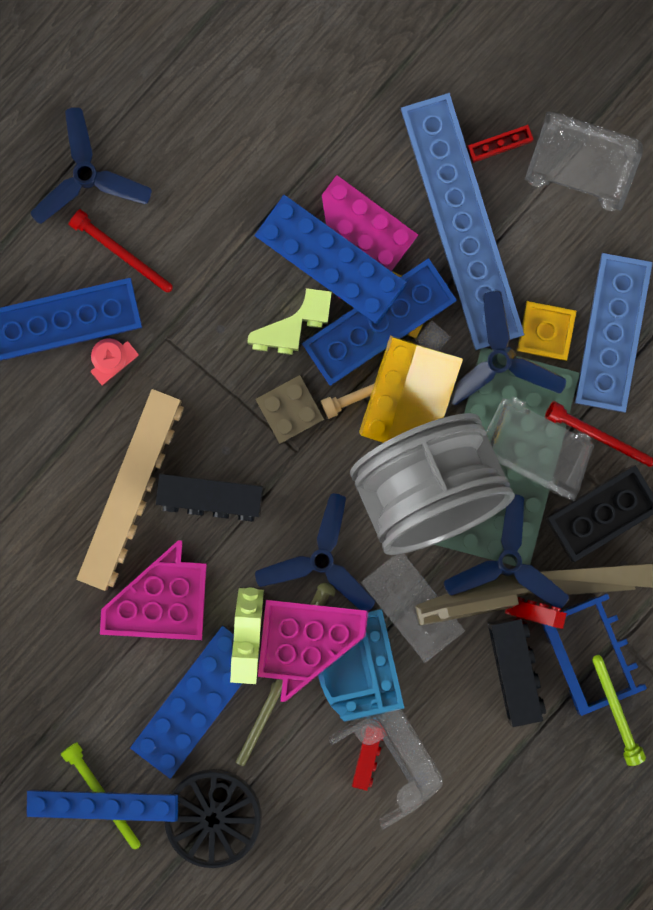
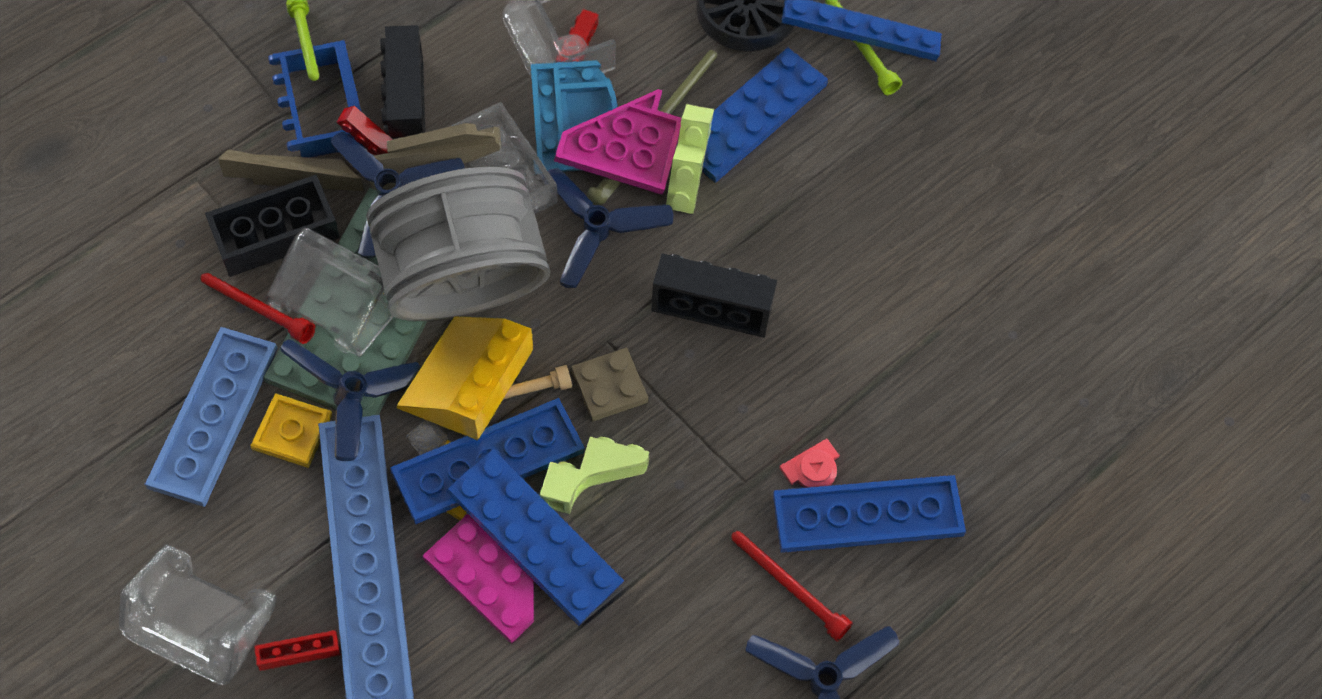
camera: 175 degrees left, 25 degrees down
tan brick [76,389,184,591] -> none
dark pink wing [100,540,207,640] -> none

